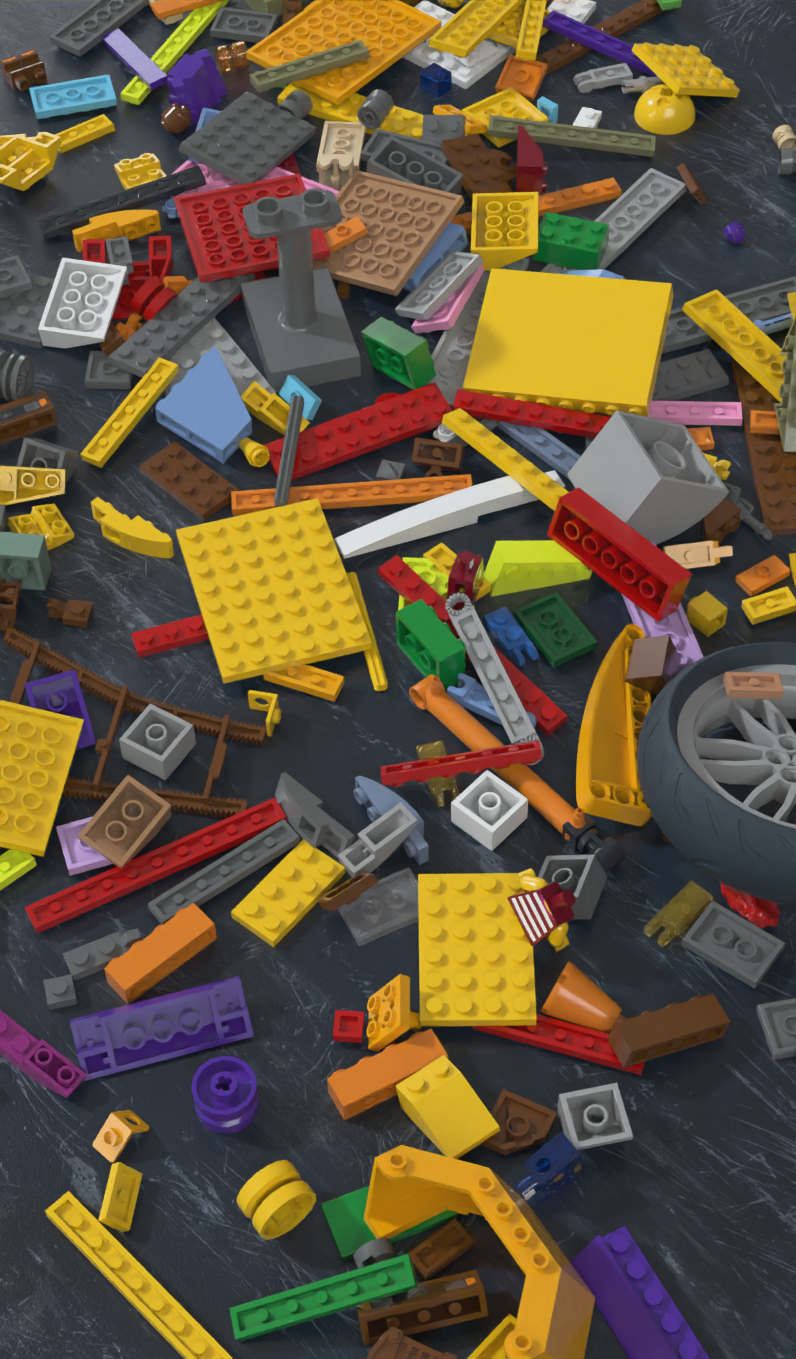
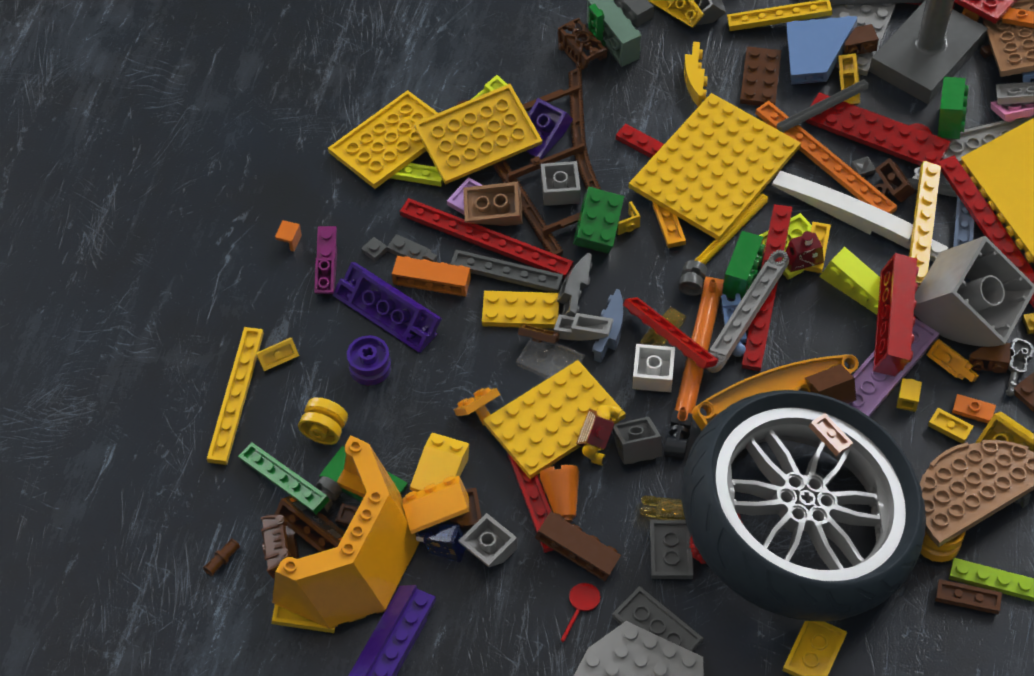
camera: 55 degrees right, 5 degrees up
yellow slope [7,504,75,550] -> none
reddish brown plate [46,598,94,628] -> none
light orange bracket [93,1110,149,1162] -> none
yellow cone [239,437,270,467] -> none
medium azure plate [279,375,322,420] -> none
orange brick [327,1028,448,1120] -> none
red plate [333,1010,365,1043] -> none
blue hinge [483,607,539,667] -> none
dark green plate [513,591,597,668] -> none
none -> light orange slope [403,476,469,534]
none -> red piece [561,583,600,642]
none -> green brick [573,187,624,254]
none -> dark grey wheel [678,260,707,296]
none -> reddish brown slope [842,24,879,55]

